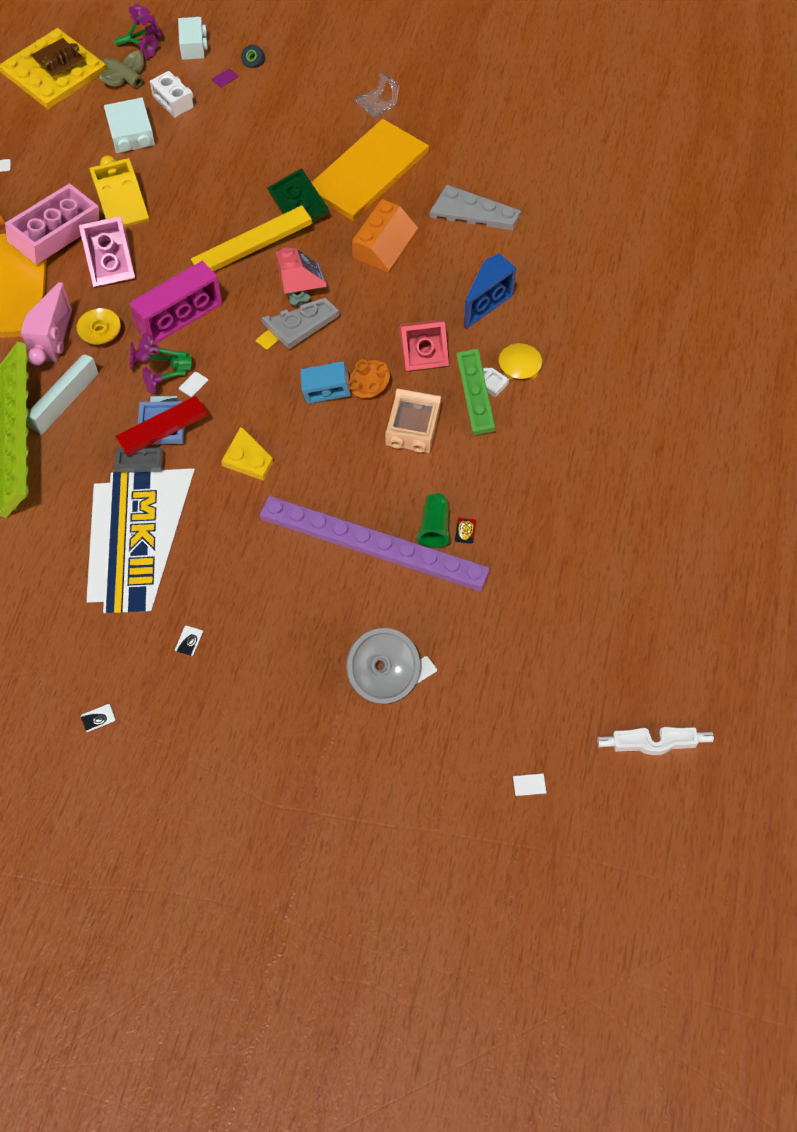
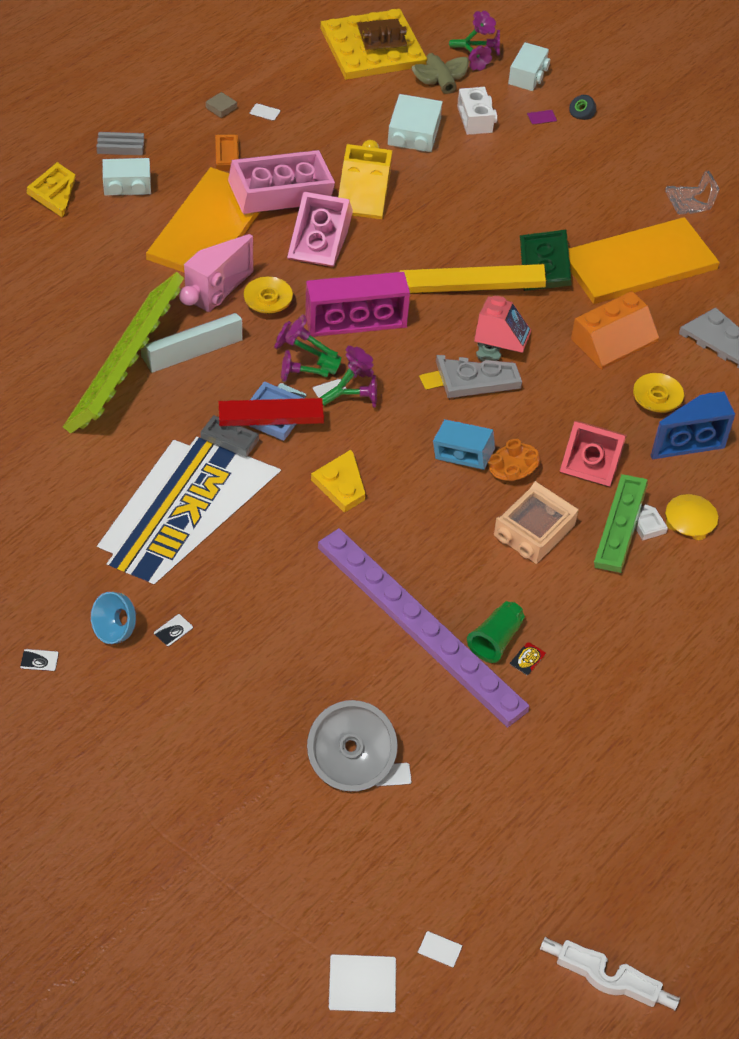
camera: 25 degrees right, 10 degrees down
none -> dark azure piece [91,592,136,644]
none -> magenta plant [319,346,377,408]
none -> white sticker [329,955,396,1012]
none -> yellow dish [633,373,684,413]

